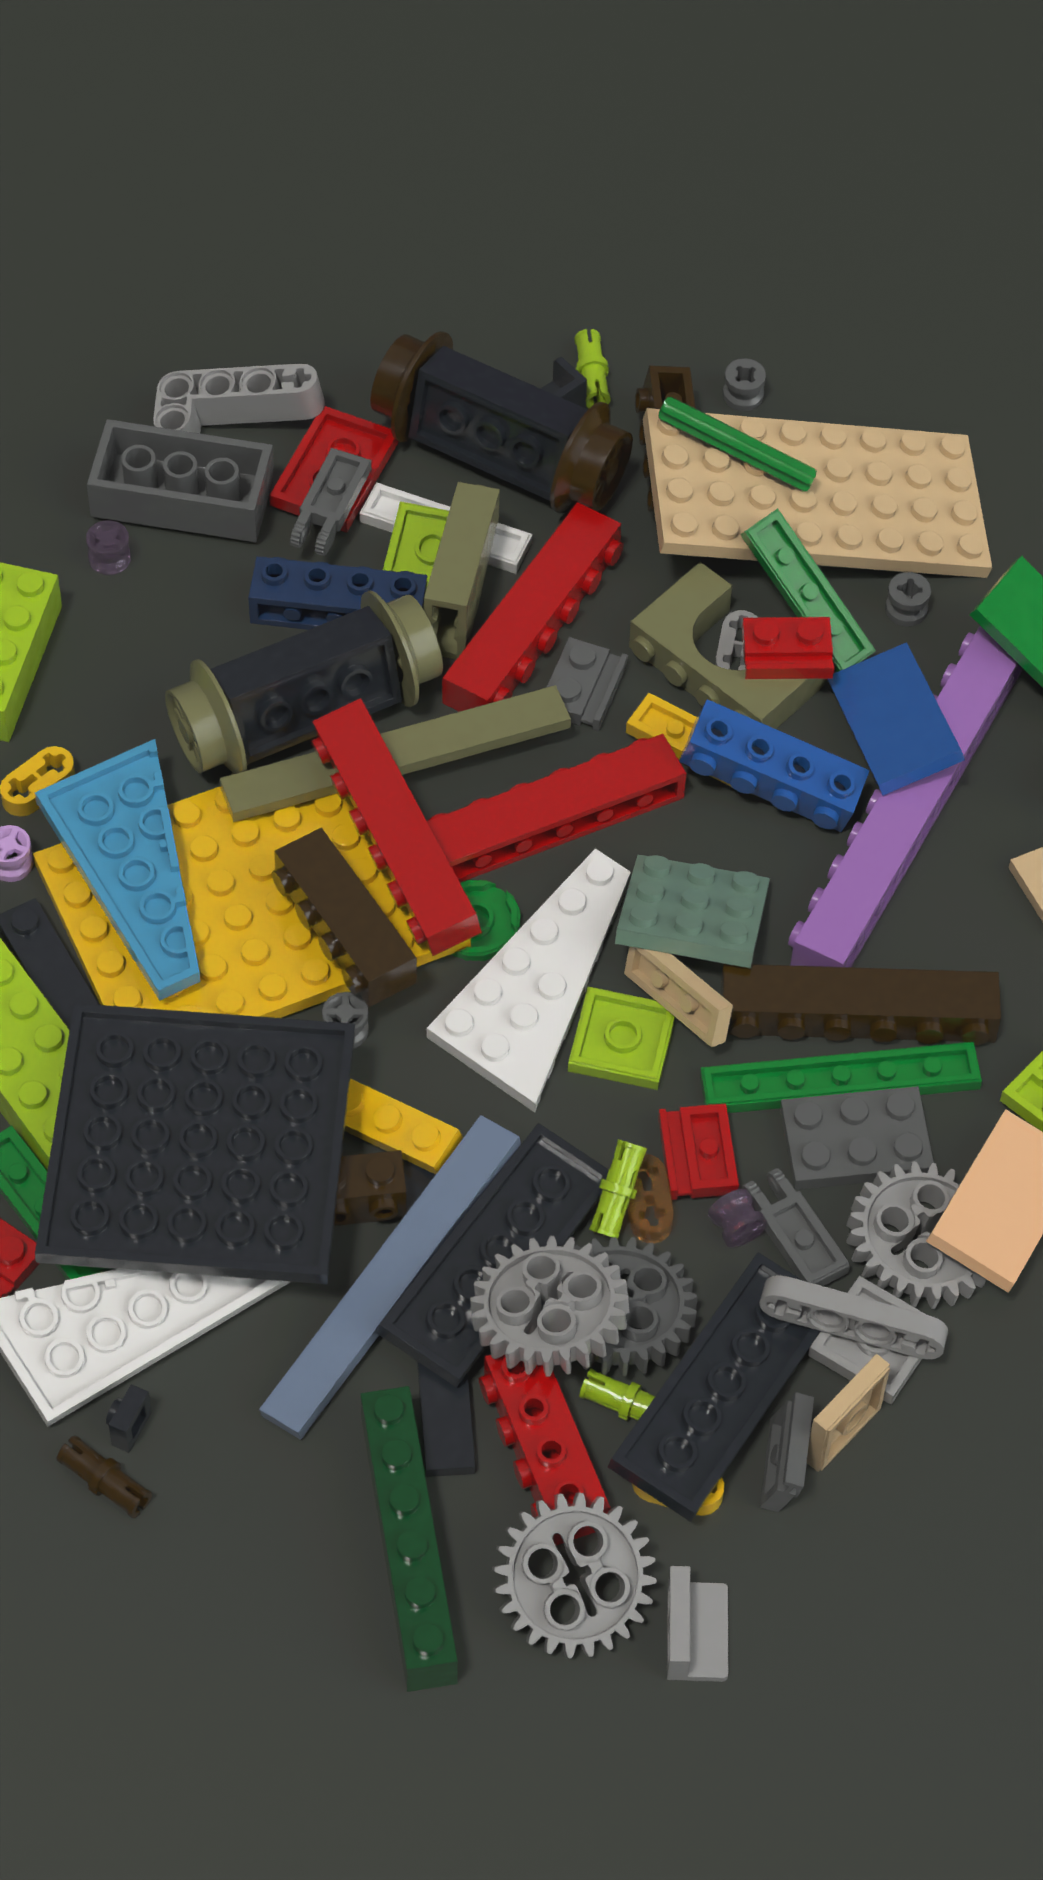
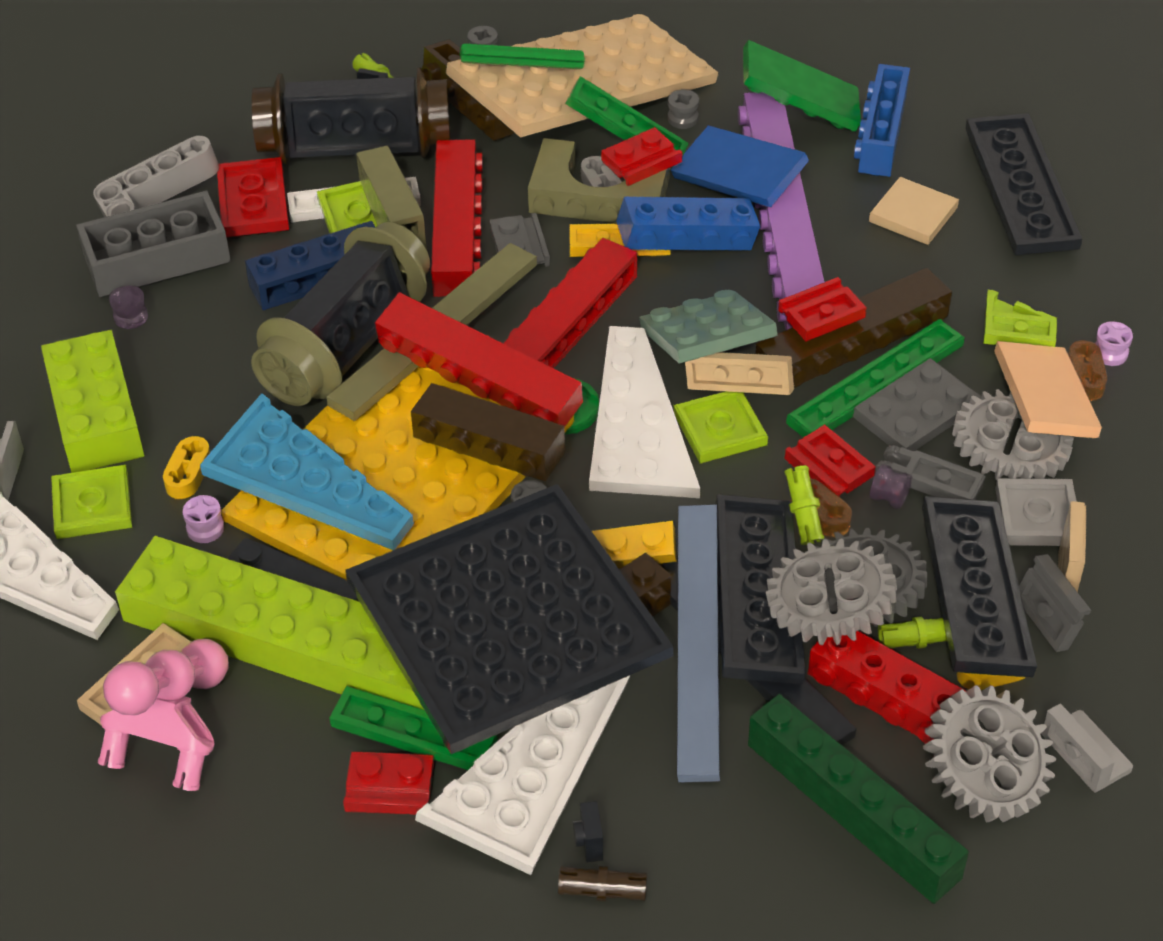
camera: 30 degrees left, 10 degrees down
dark grey hinge [290,448,372,556] -> none
light grey beam [759,1275,948,1359] -> none
none -> red plate [778,277,867,342]

